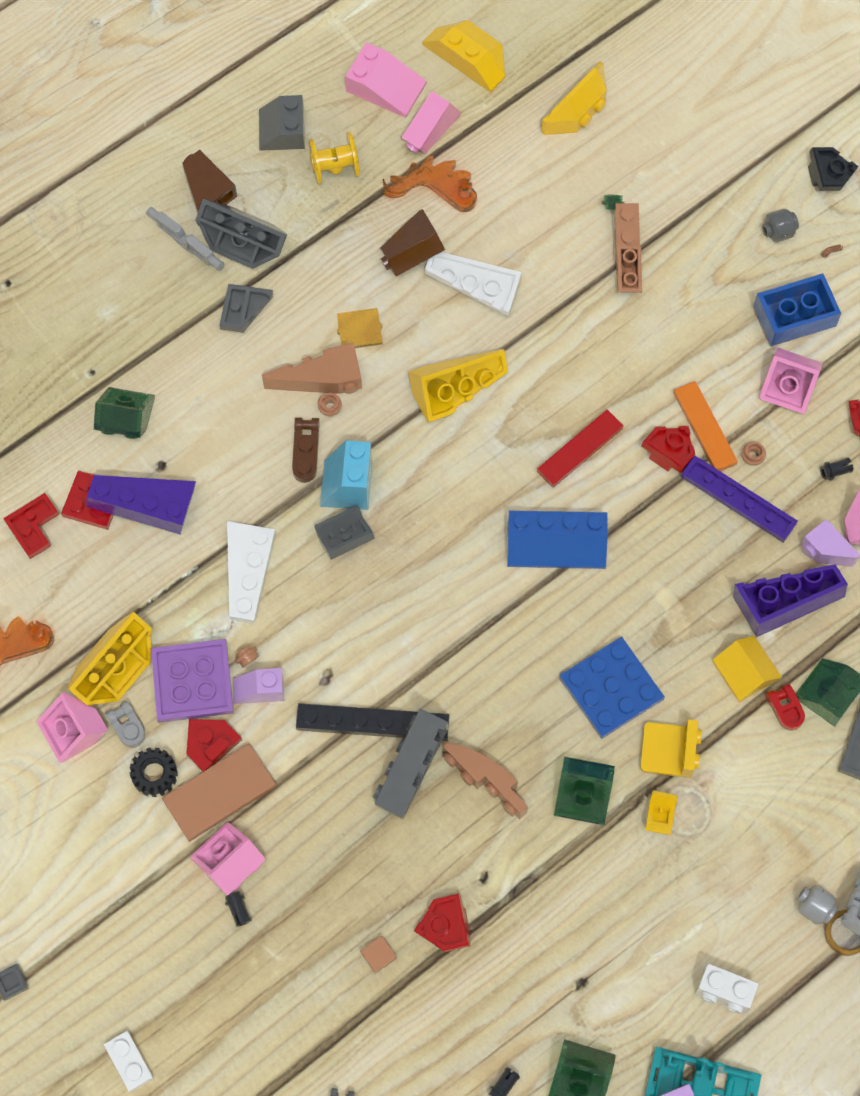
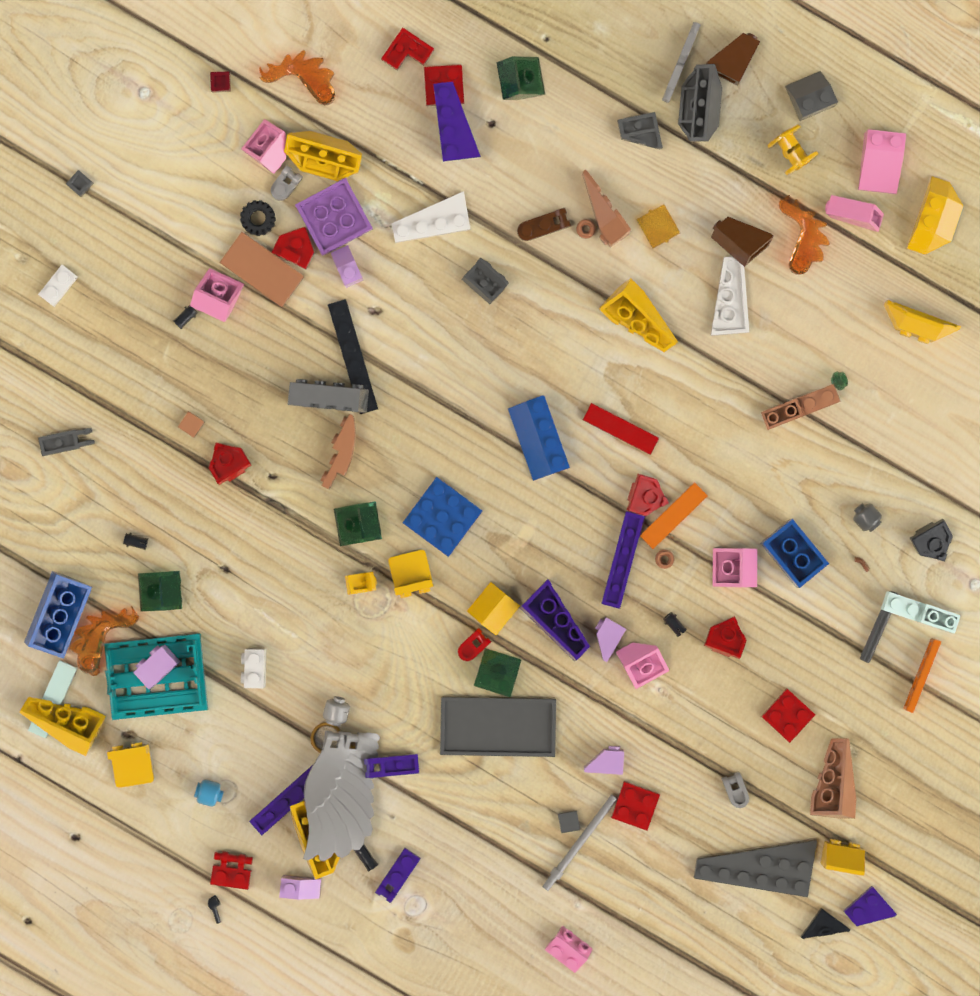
camera: 70 degrees right, 20 degrees up
nougat plate [235,646,259,668] -> none
medium azure slope [320,440,373,510] -> none

